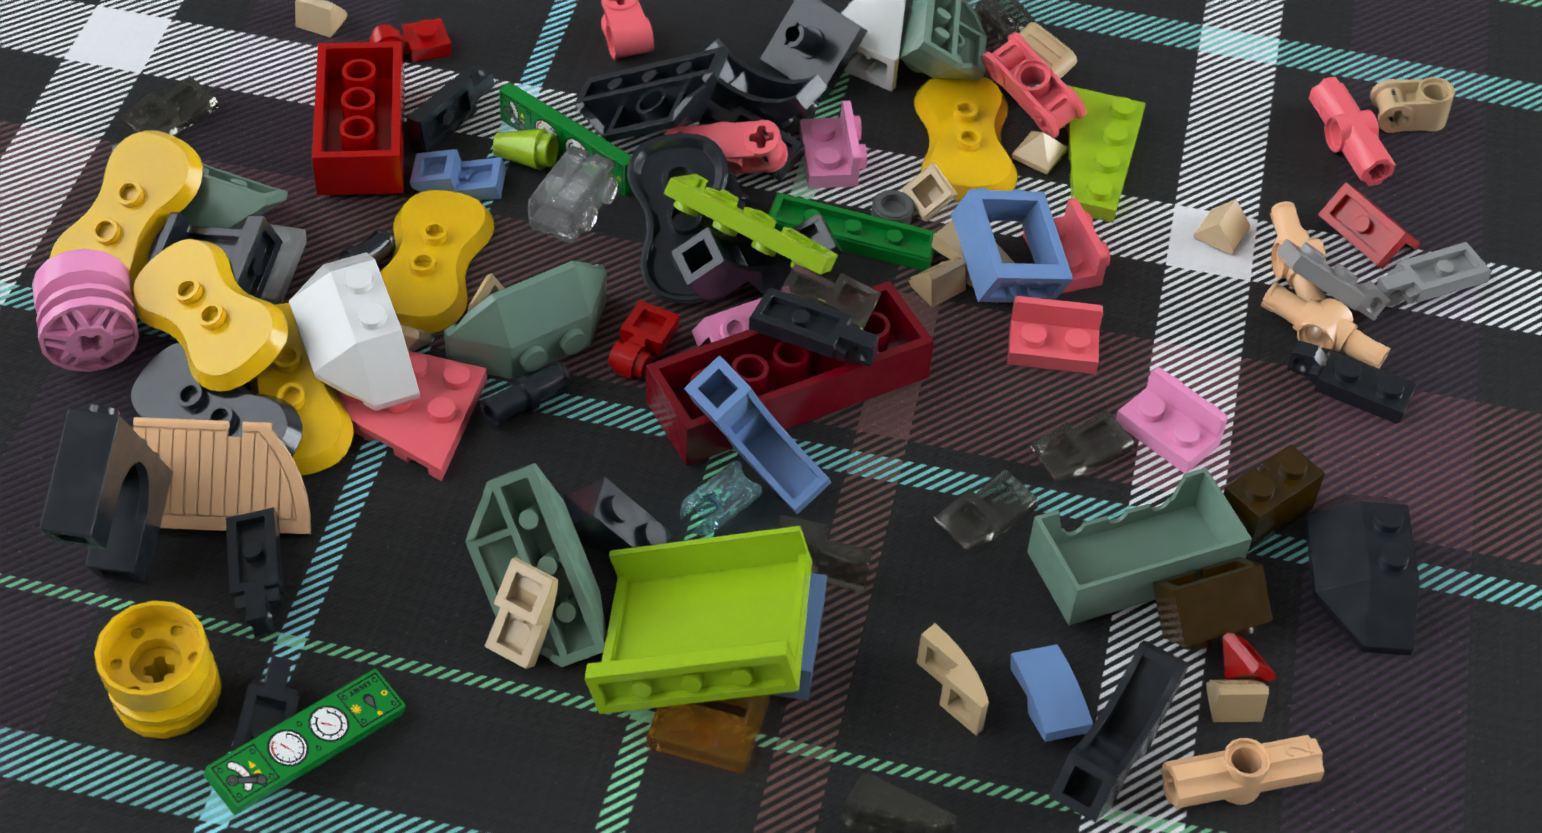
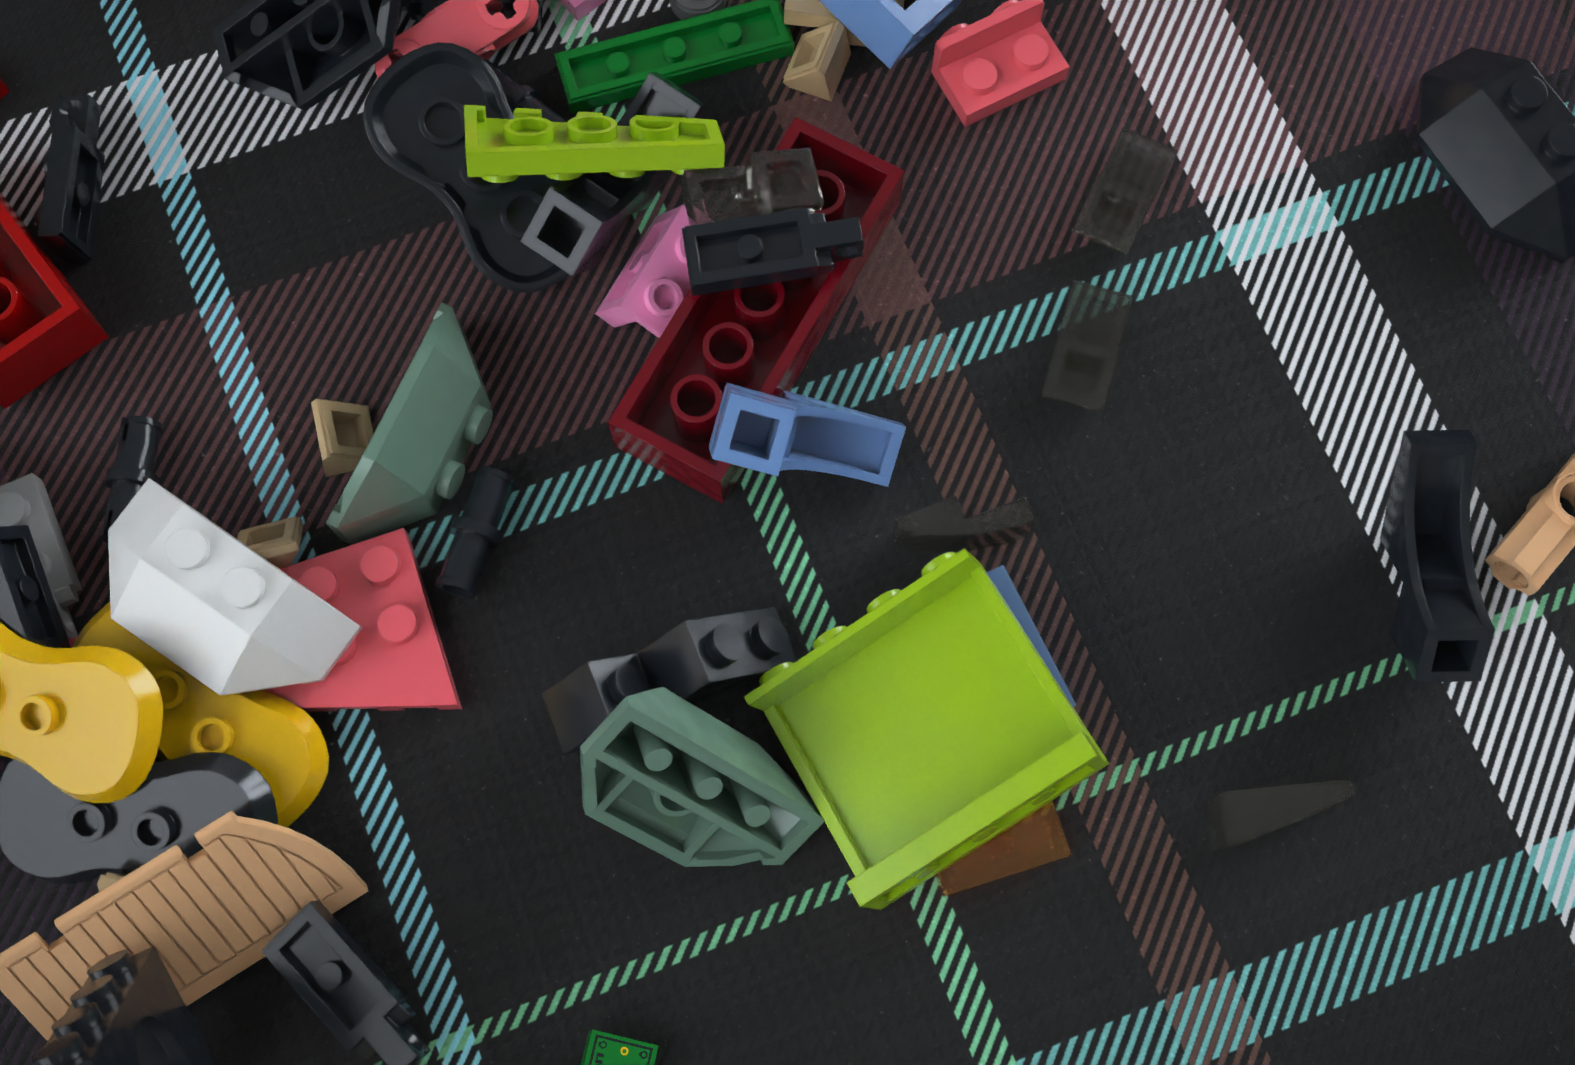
camera: 30 degrees left, 25 degrees up
yellow plate [380,190,494,333] -> none
medium blue slope [410,149,506,200] -> none
tan slope [484,558,558,669] -> none
lime cone [493,128,559,170] -> none
green tile [499,82,632,196] -> none
clear brick [528,146,618,244] -> none
red plate [608,300,680,380] -> none
clear light blue piece [680,460,762,535] -> none
tan slope [917,623,989,736] -> none
medium blue slope [1011,644,1093,742] -> none
sand green piece [1027,468,1252,625] -> none
bright pink bracket [1115,367,1228,474] -> none
dark brown piece [1152,557,1273,650] -> none
tan slope [1206,680,1269,722] -> none
dark brown piece [1223,444,1325,552] -> none
red slope [1223,632,1276,682] -> none

